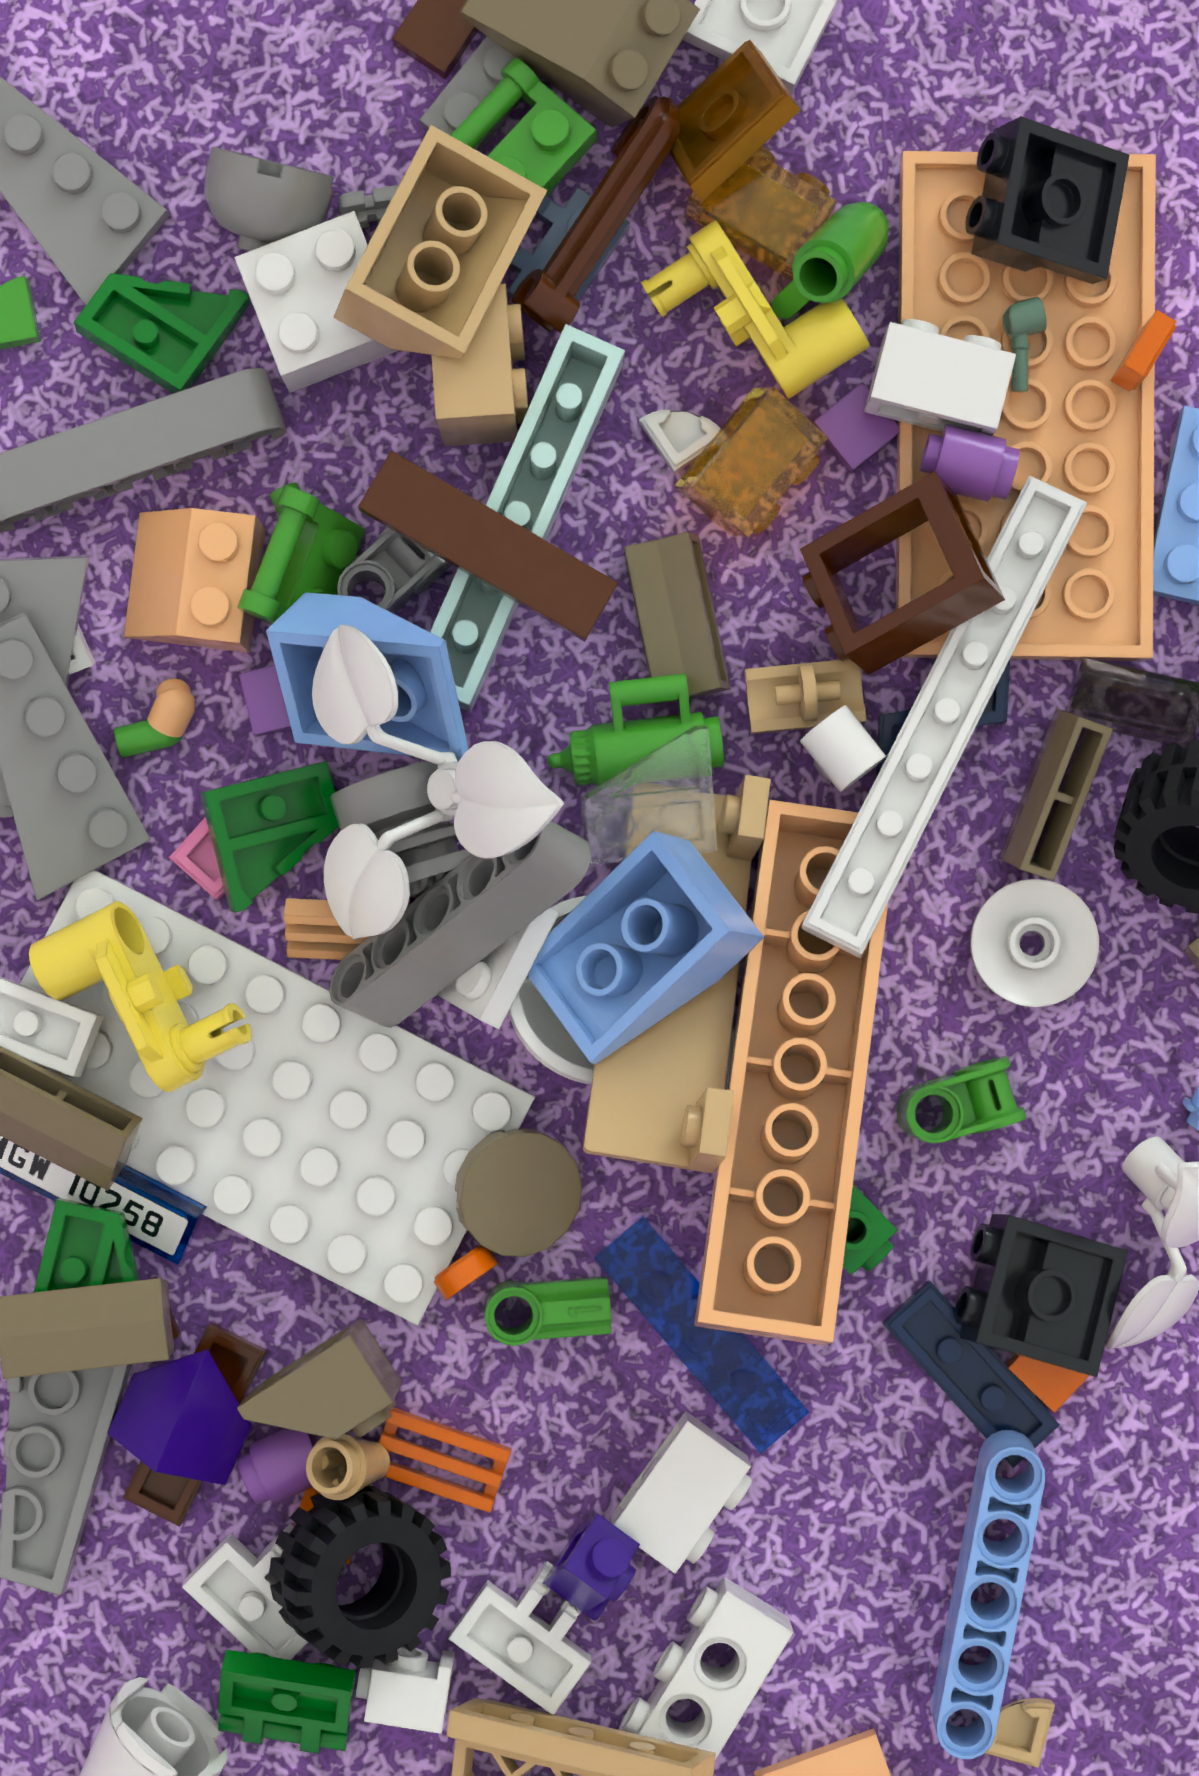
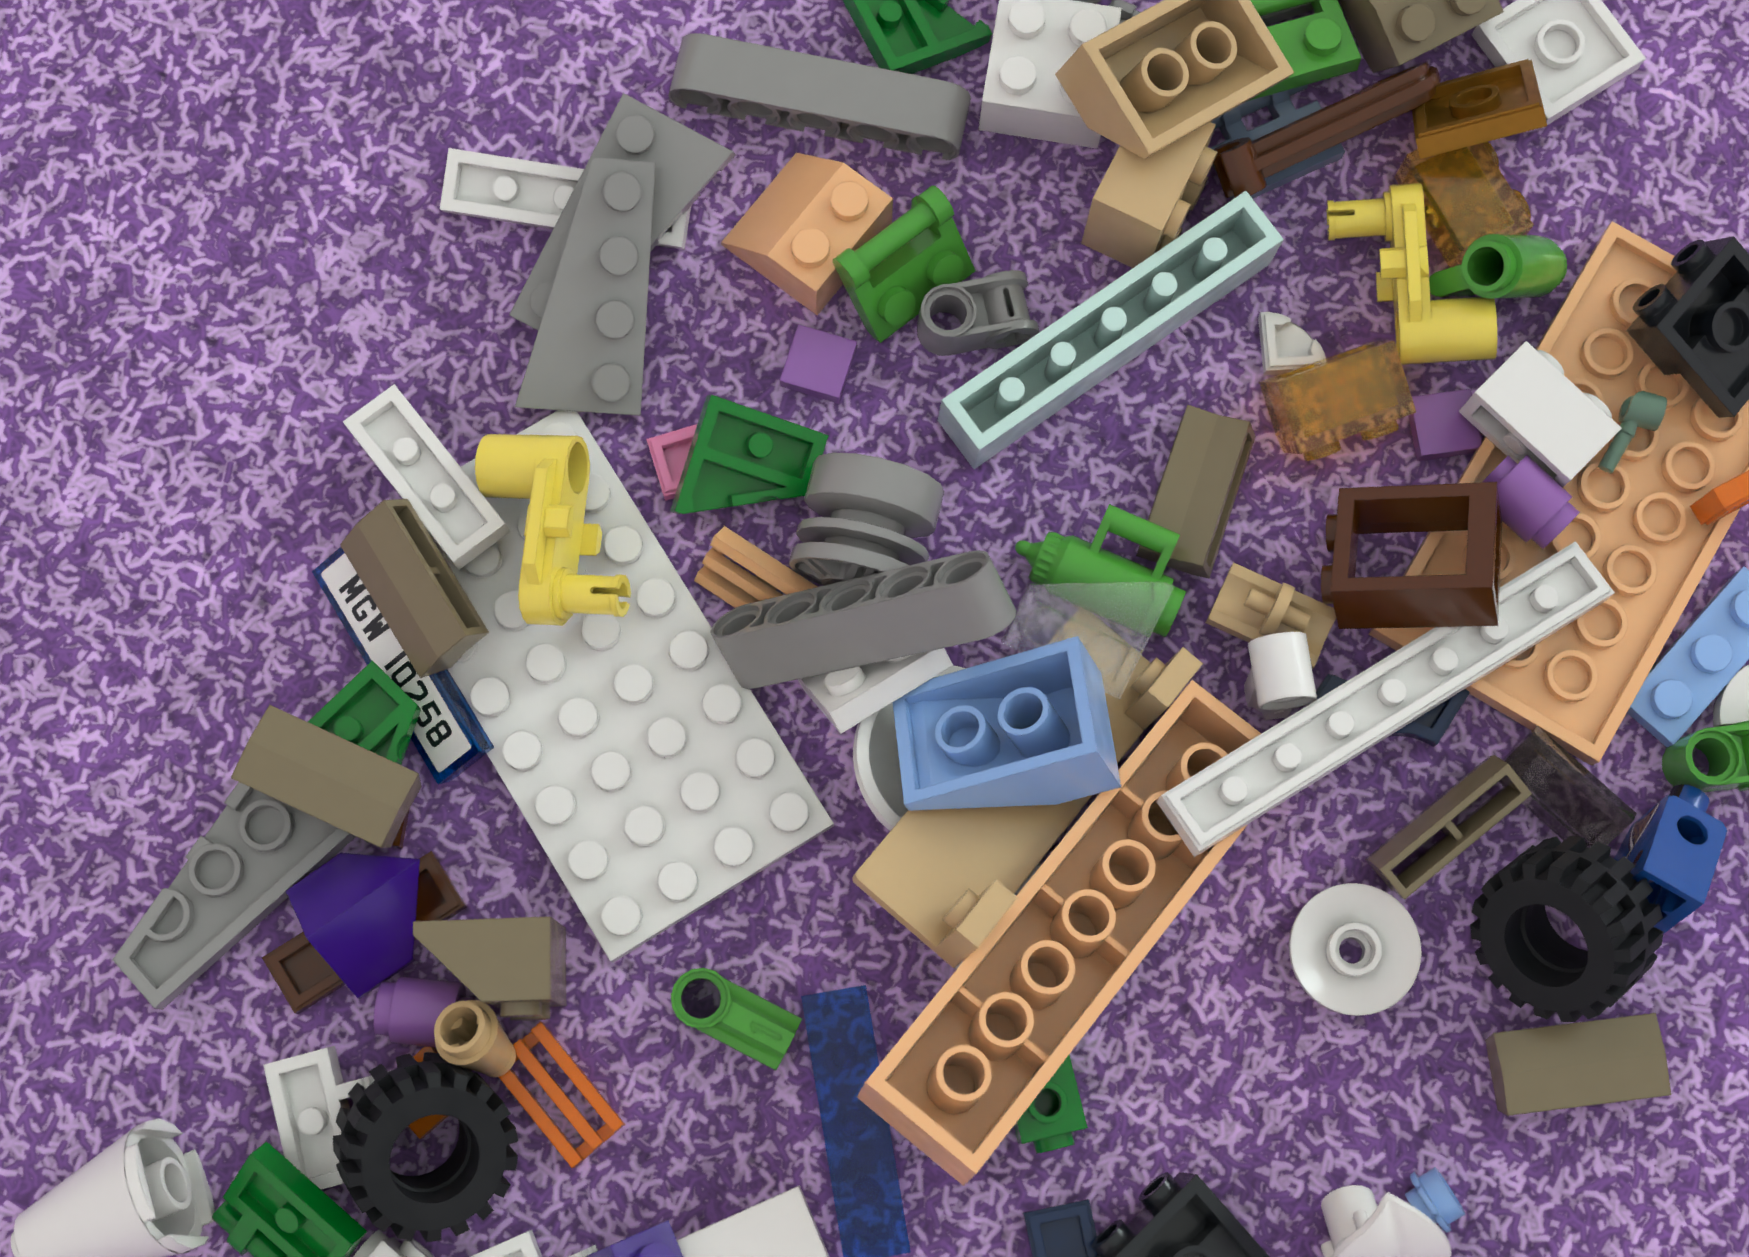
camera: 30 degrees right, 10 degrees down
arm [114,678,195,758] -> none
light blue slope [266,592,469,762] -> none
white plant [312,625,564,940] -> none
reddish brown tile [358,450,618,642] -> none
orange tile [434,1245,499,1300] -> none
dark tan tile [455,1128,582,1257] -> none
bright green piece [896,1055,1027,1143] -> none

